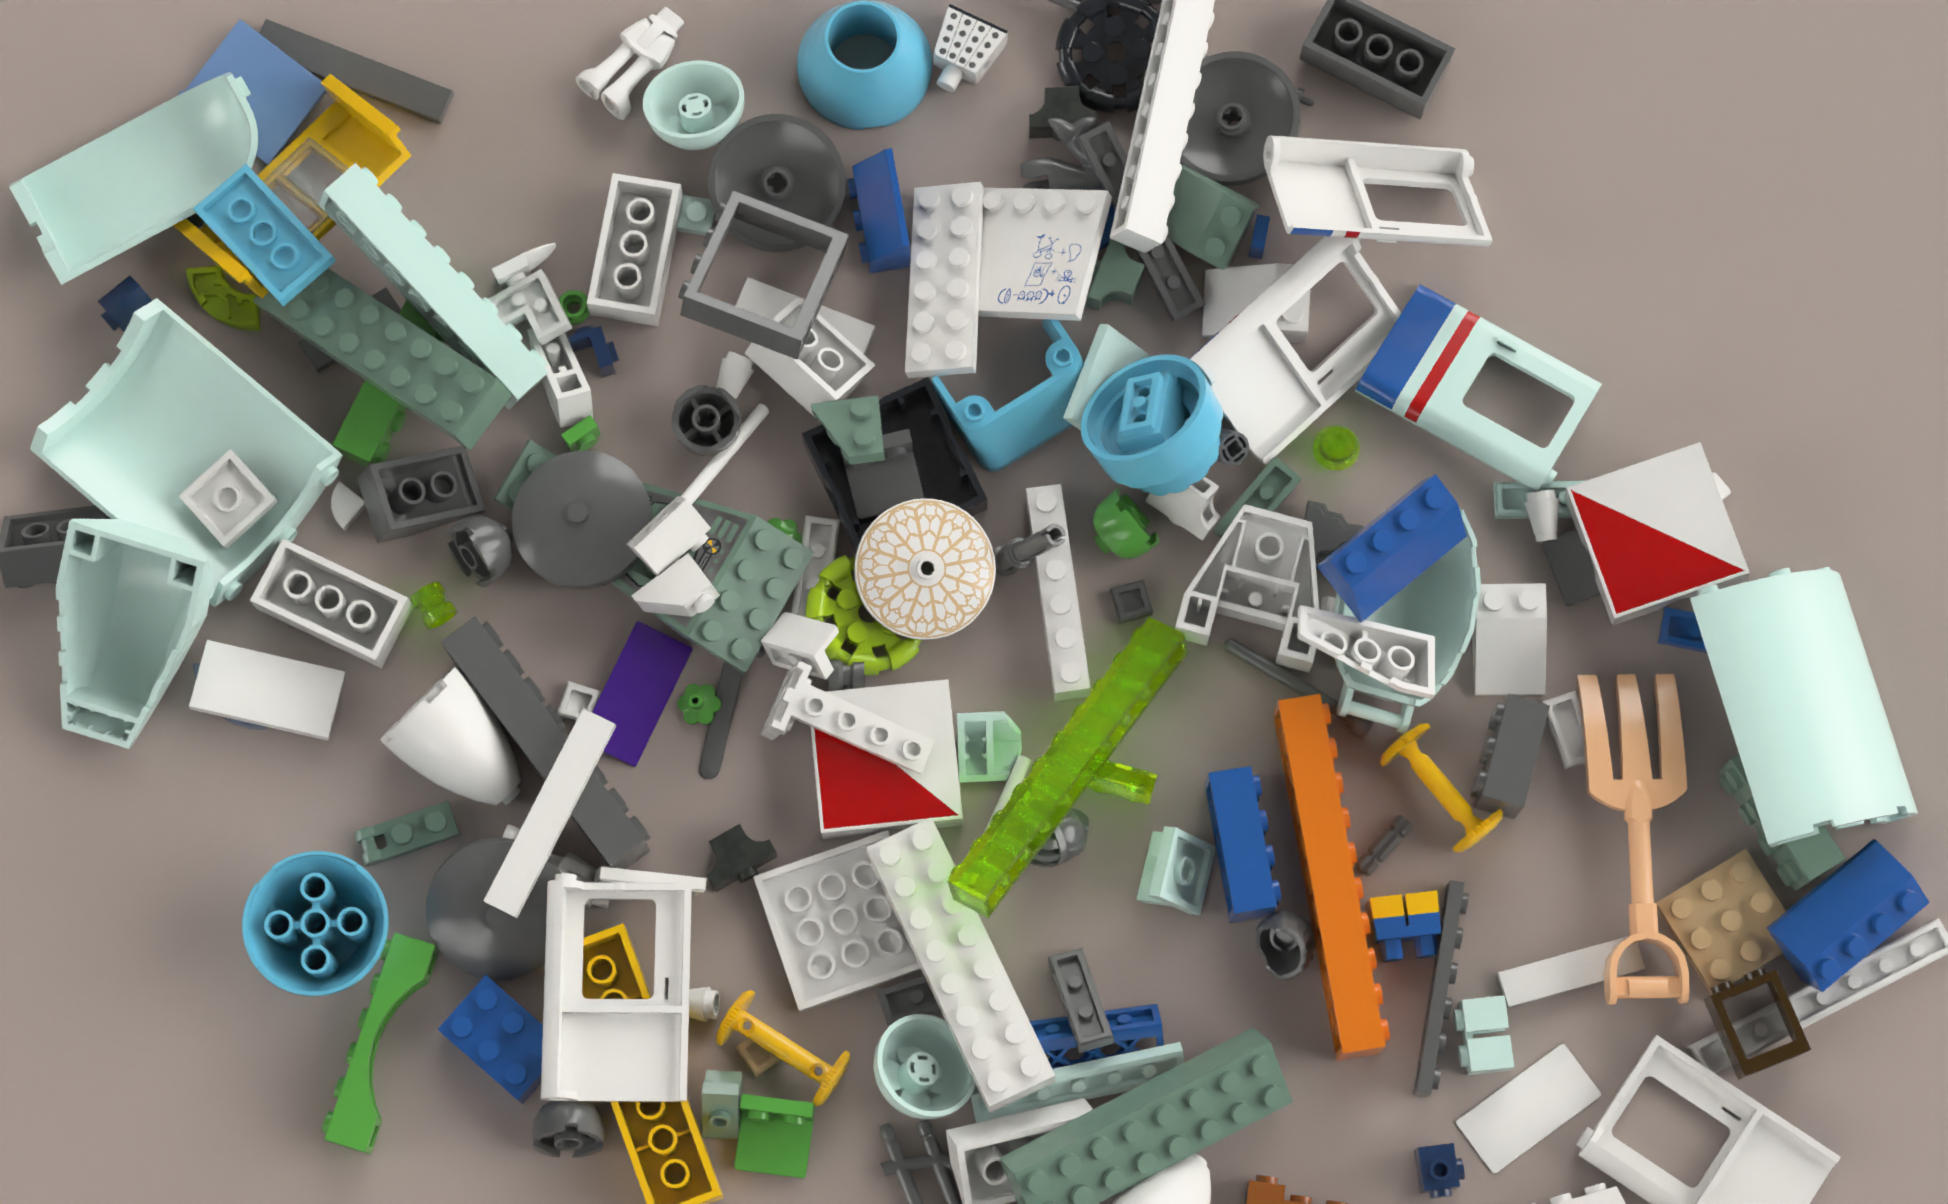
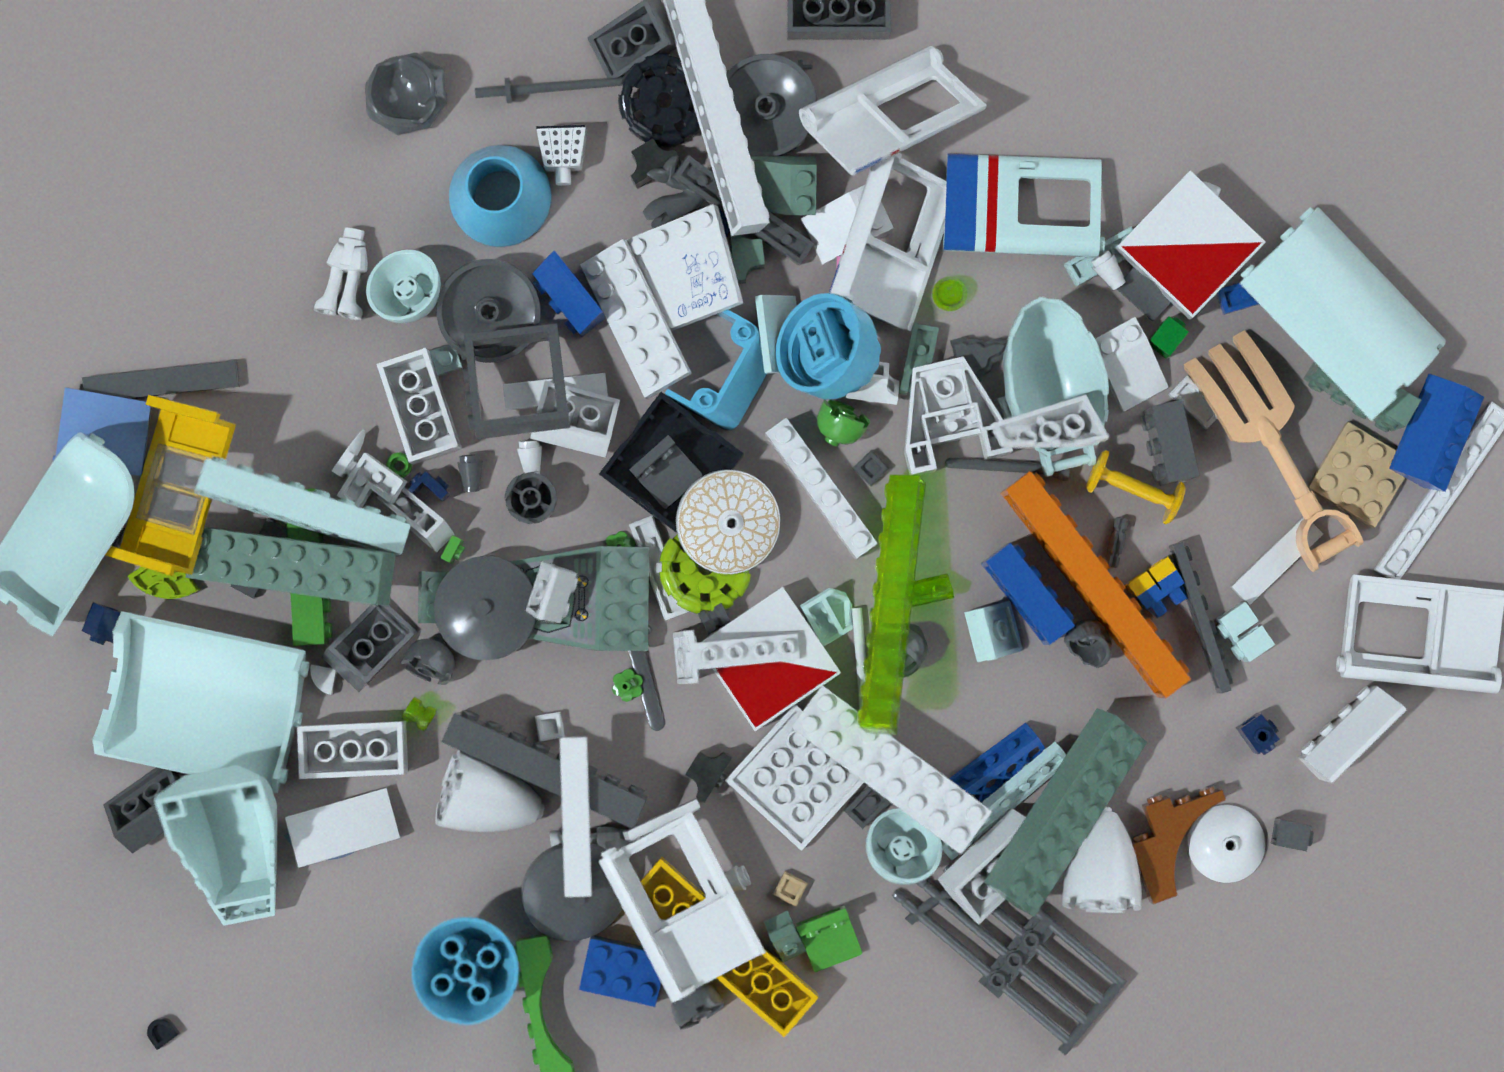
camera: 30 degrees left, 10 degrees up
white plate [179,449,279,548] -> none
medium azure plate [193,164,336,306] -> none
sand green plate [354,800,461,867] -> none
dark purple sticker [592,621,693,767] -> none
white slope [631,553,720,617] -> none
white bar [680,404,769,504] -> none
yellow hose [716,990,851,1106] -> none
white panel [761,612,839,680] -> none
sand green wing [811,395,885,465] -> none
dark grey pin [993,524,1066,576] -> none
dark grey tile [1048,948,1114,1053] -> none
dark grey wheel [1217,426,1249,466] -> none
blue tile [1248,214,1270,259] -> none
blue slope [1317,474,1467,623] -> none
white sticker [1456,1044,1601,1174] -> none
dark brown window [1704,967,1811,1080] -> none
none -> dark grey cone [457,454,483,492]
none -> green brick [1148,316,1189,359]

